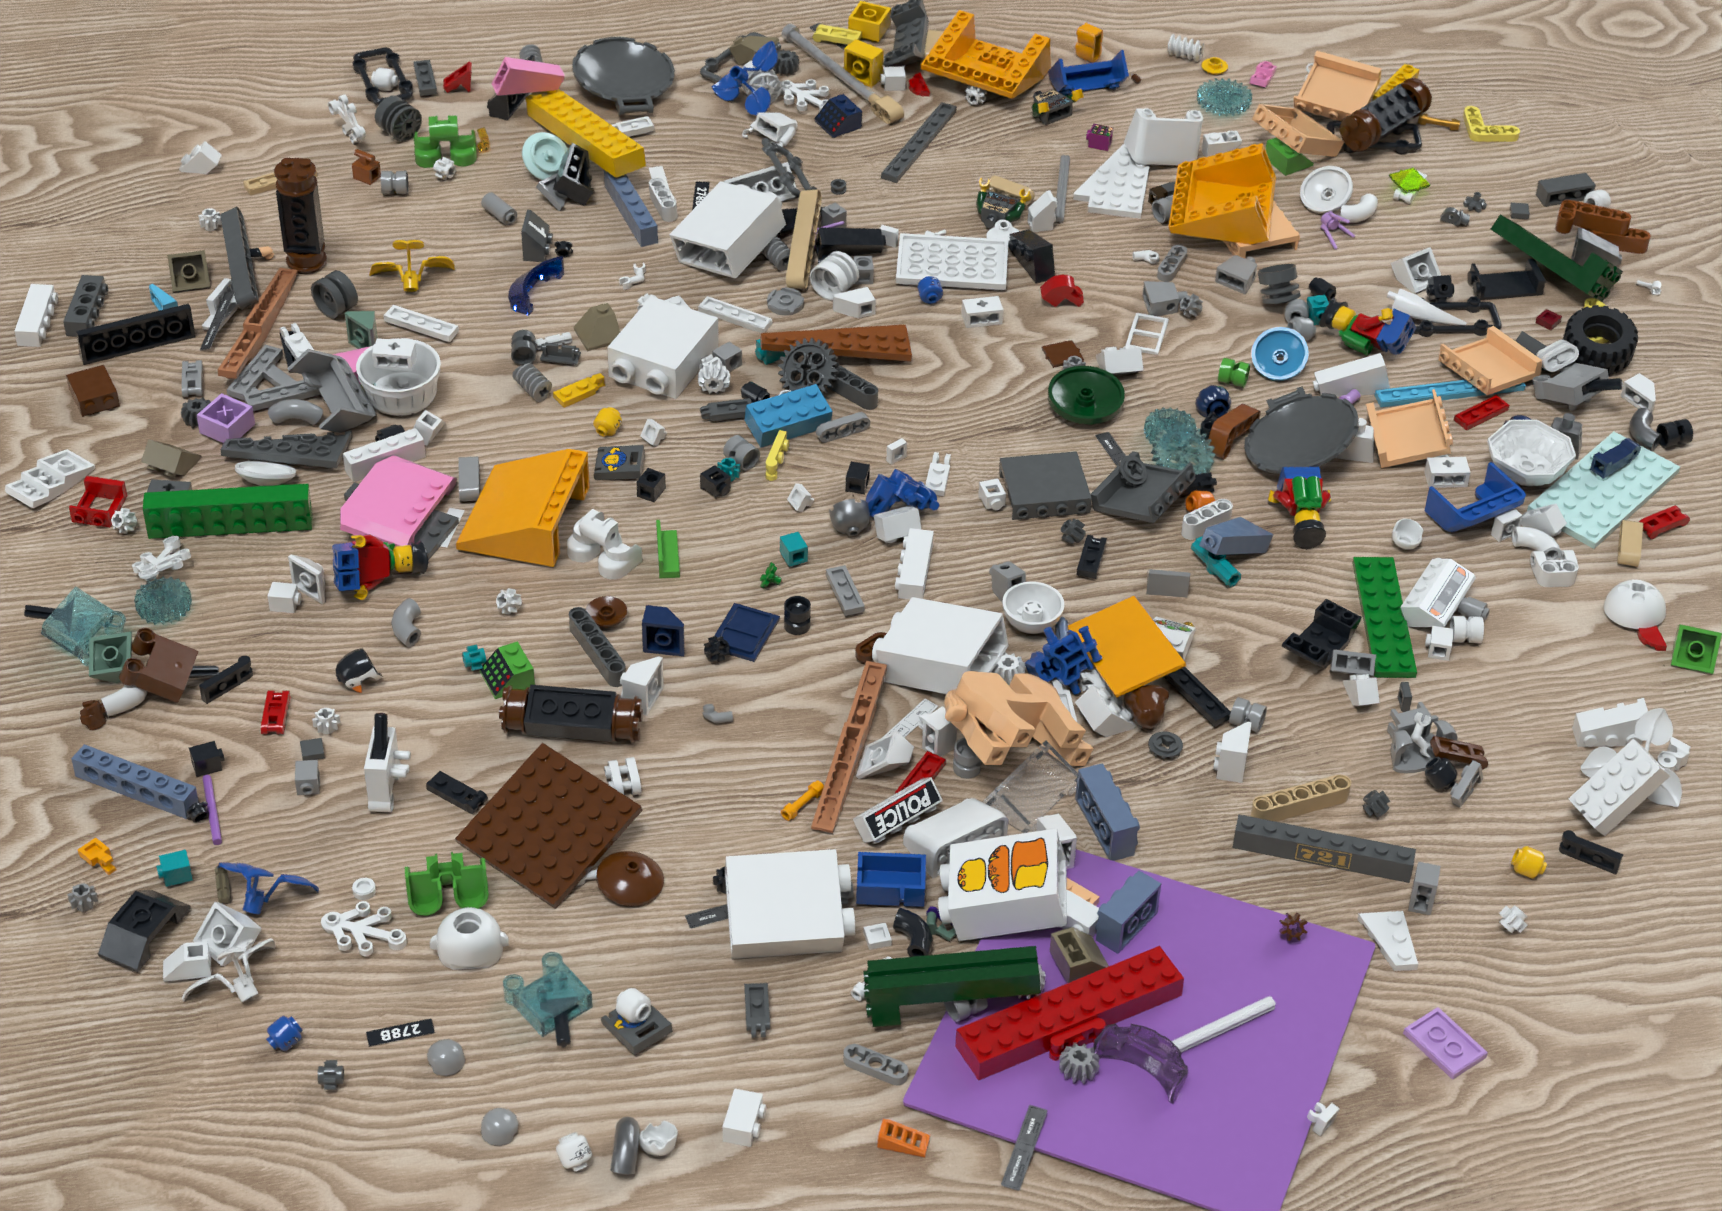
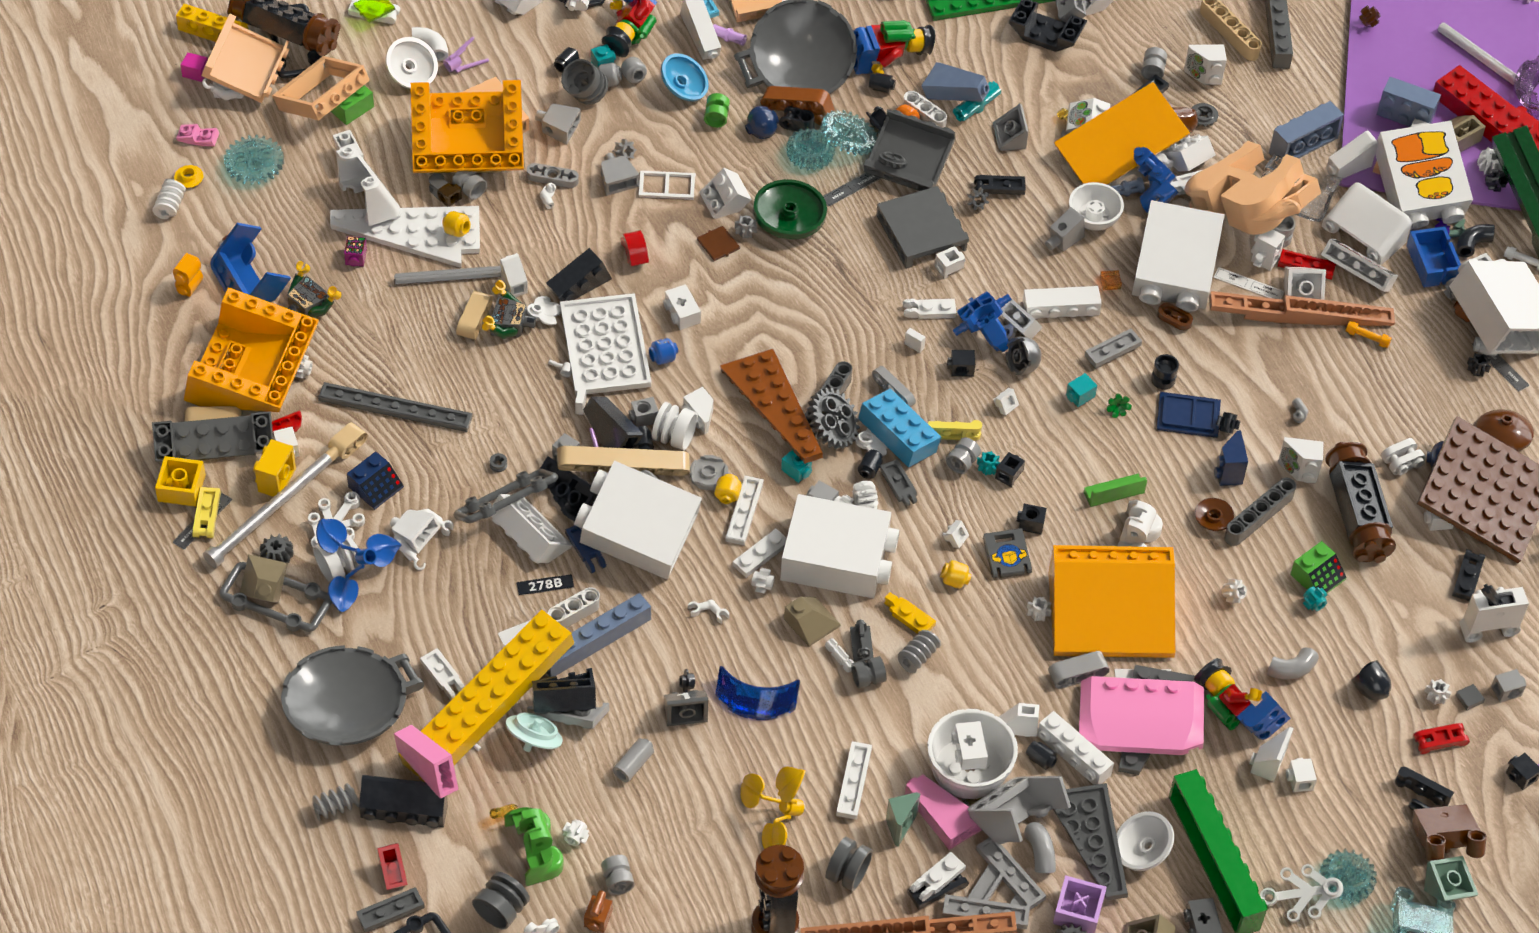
camera: 105 degrees left, 10 degrees up
piece [80,685,148,730] -> none
none -> yellow head [442,211,471,237]
none -> yellow head [714,474,742,504]
none -> black brick [869,73,896,93]

